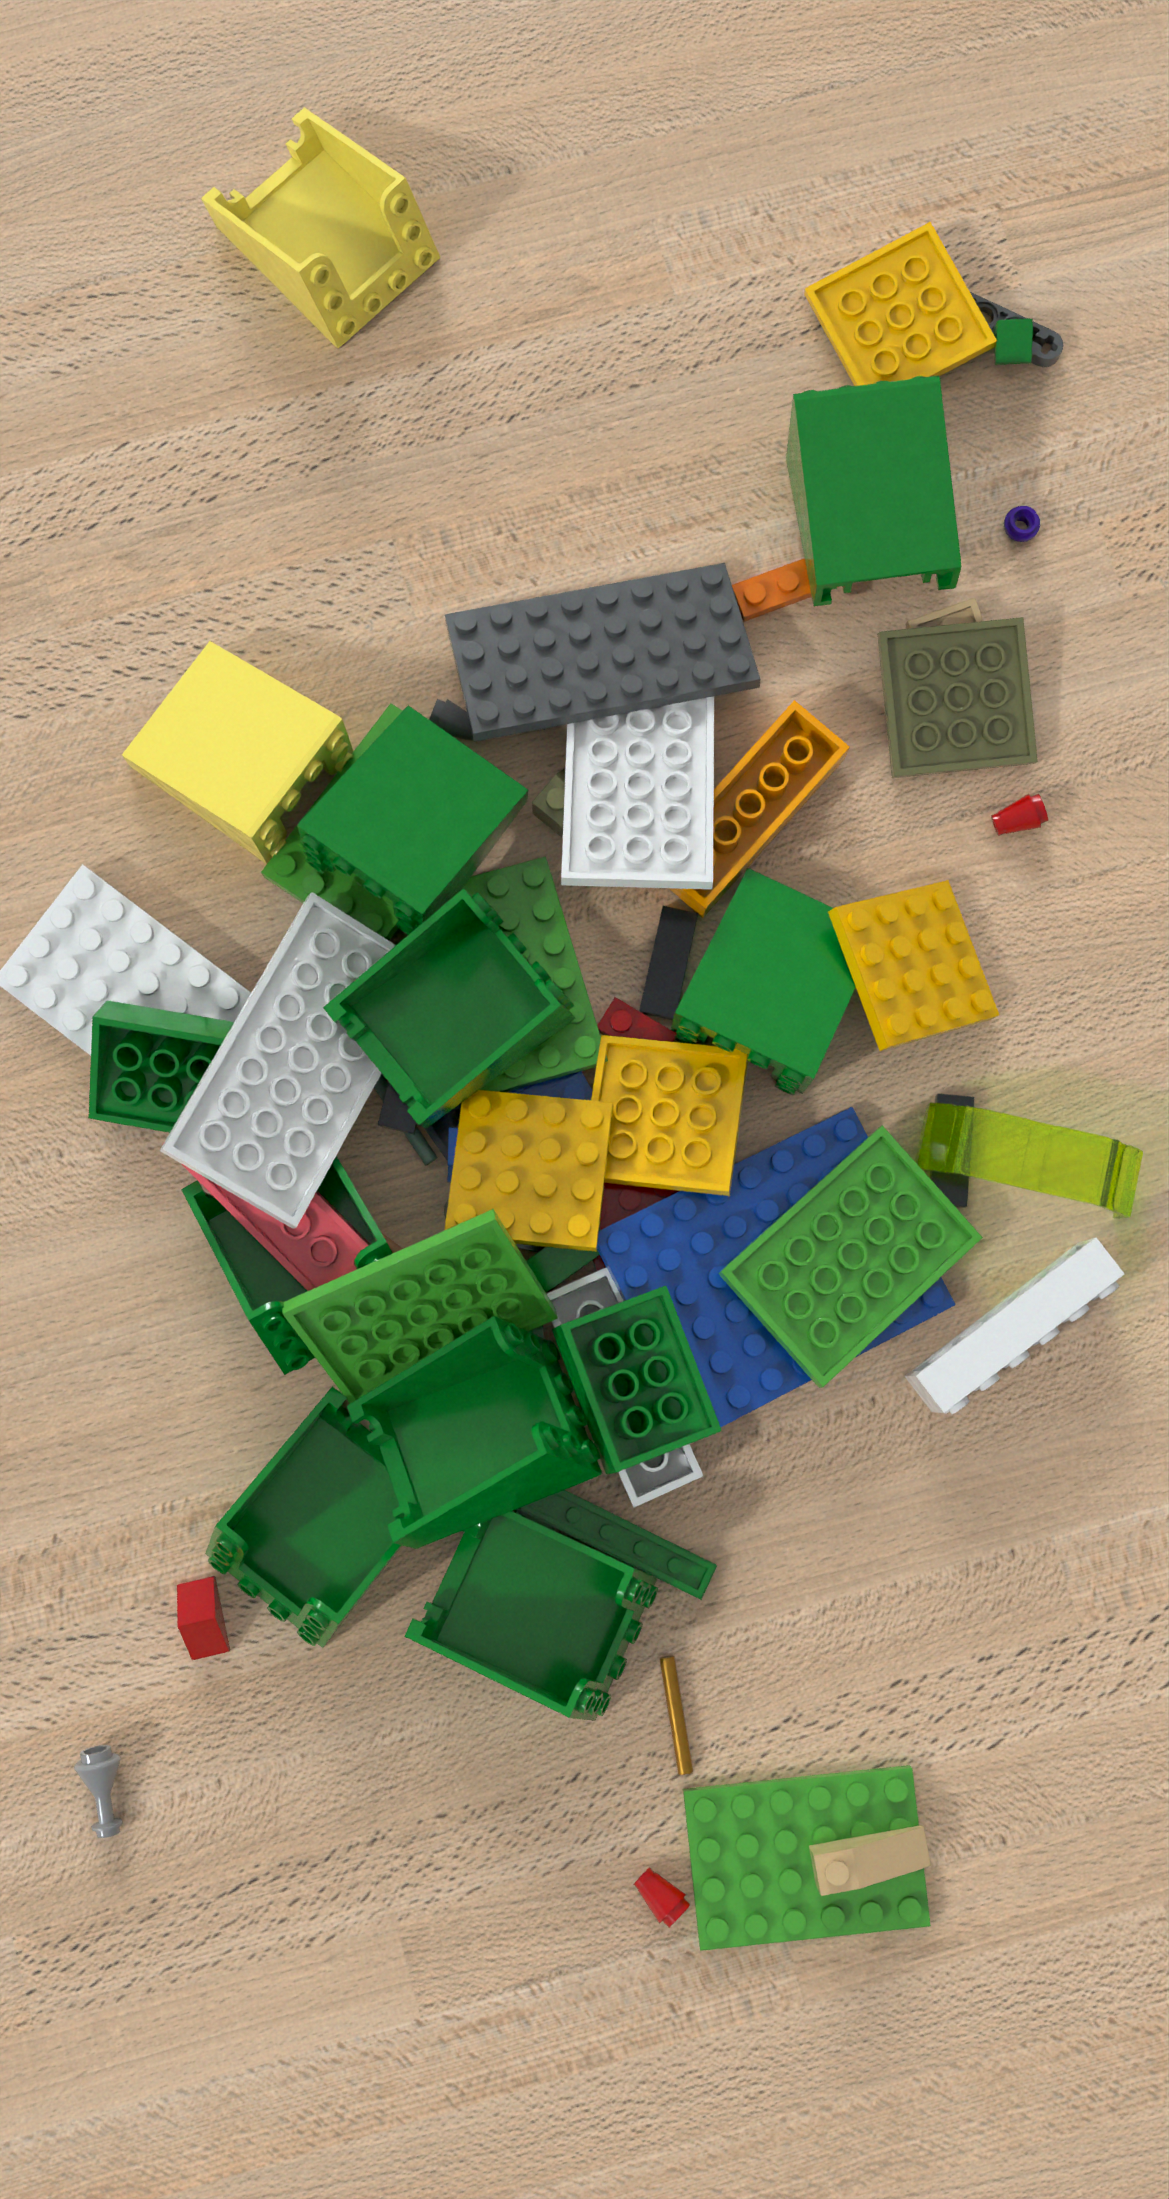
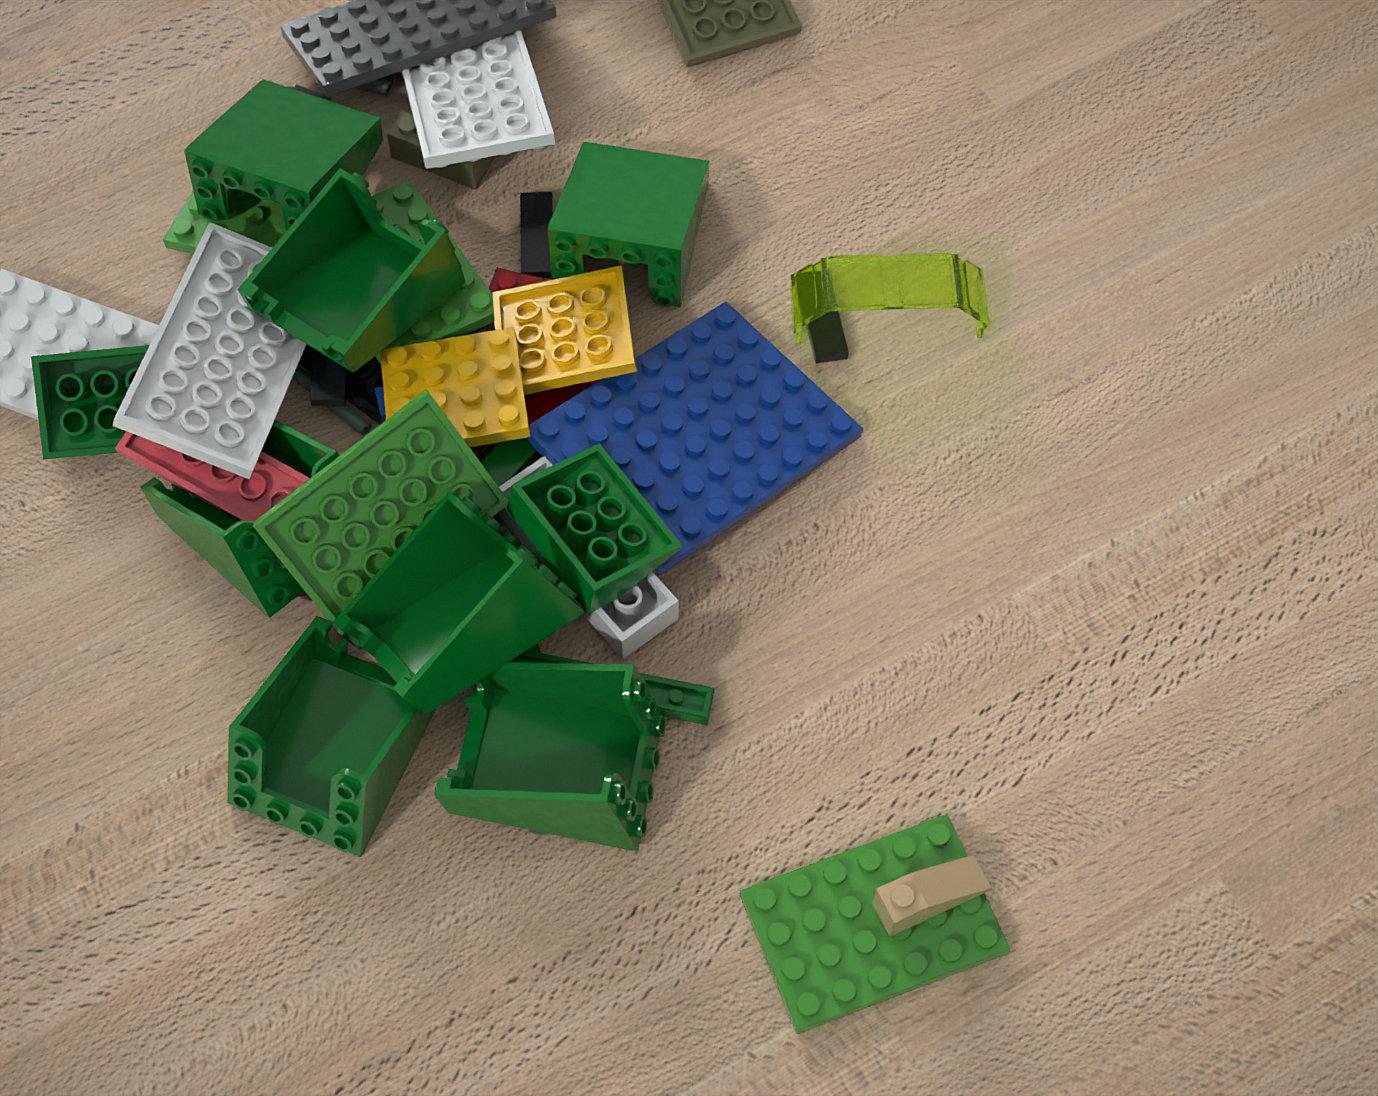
camera: 15 degrees left, 20 degrees down
light grey piece [74,1745,123,1838] -> none
light yellow windscreen [122,641,354,864] -> none
red slope [177,1576,230,1660] -> none
red cone [633,1867,690,1928] -> none
pearl gold bar [659,1655,693,1775] -> none
light orange brick [669,700,850,918] -> none
bright green plate [718,1125,983,1388] -> none
yellow plate [828,880,1000,1051] -> none
white brick [905,1238,1125,1414] -> none
red cone [991,794,1048,836] -> none

